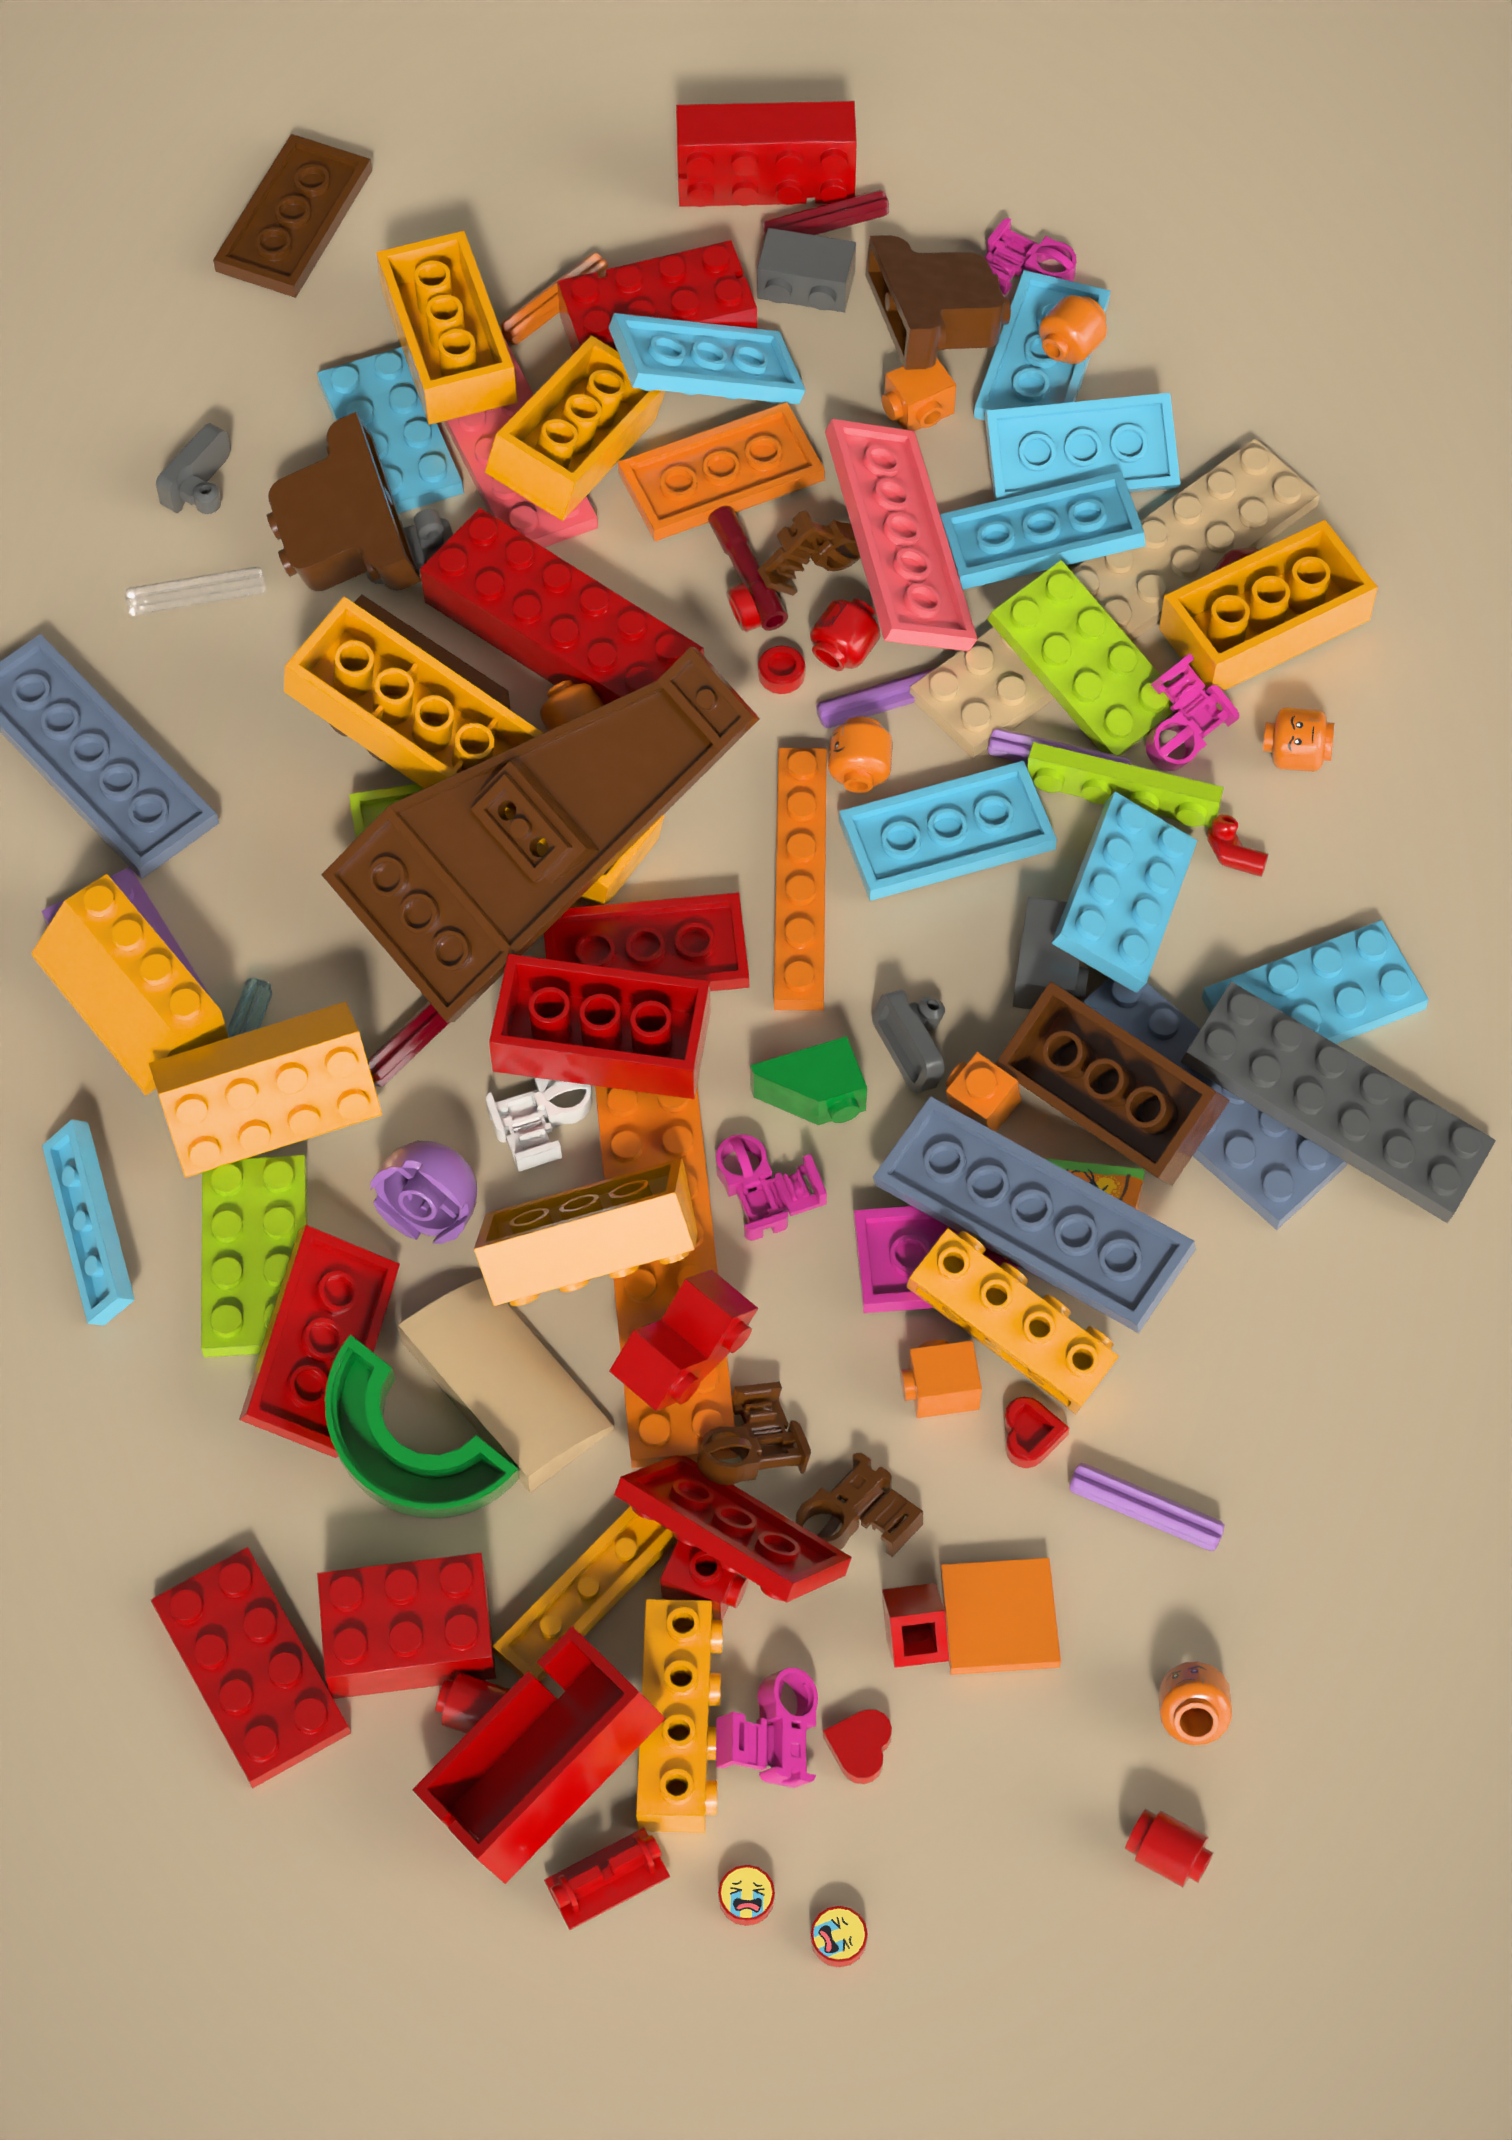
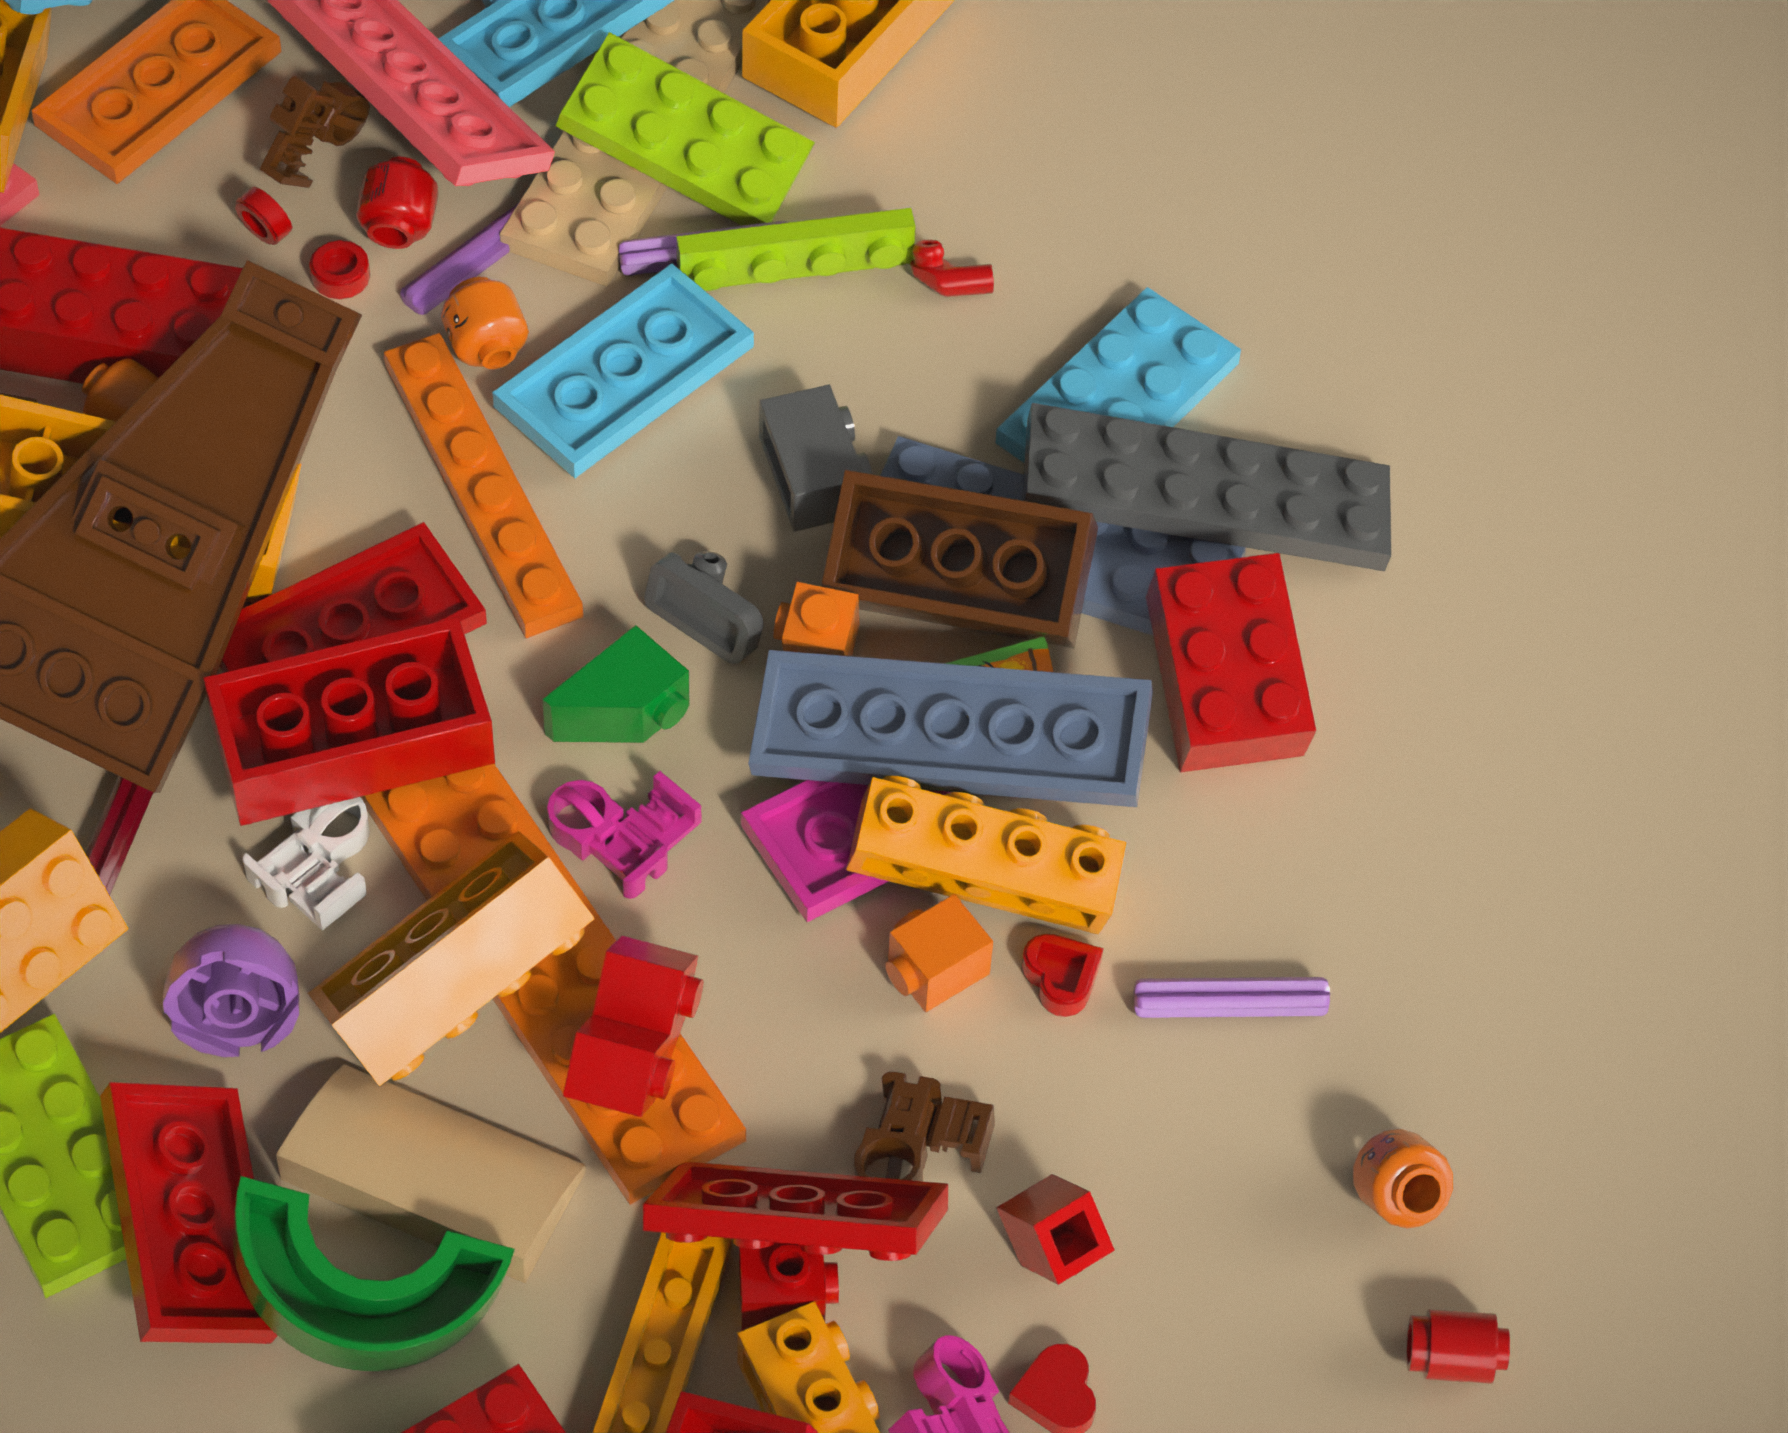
camera: 30 degrees left, 5 degrees down
reddish brown piece [697,1381,811,1485] -> none
dark red piece [708,506,788,631] -> none
orange tile [940,1558,1061,1675] -> none
medium azure plate [1051,792,1198,993] -> none
dark pink piece [1145,653,1240,771] -> none
orange head [1263,707,1335,772] -> none
none -> red brick [1146,553,1317,773]

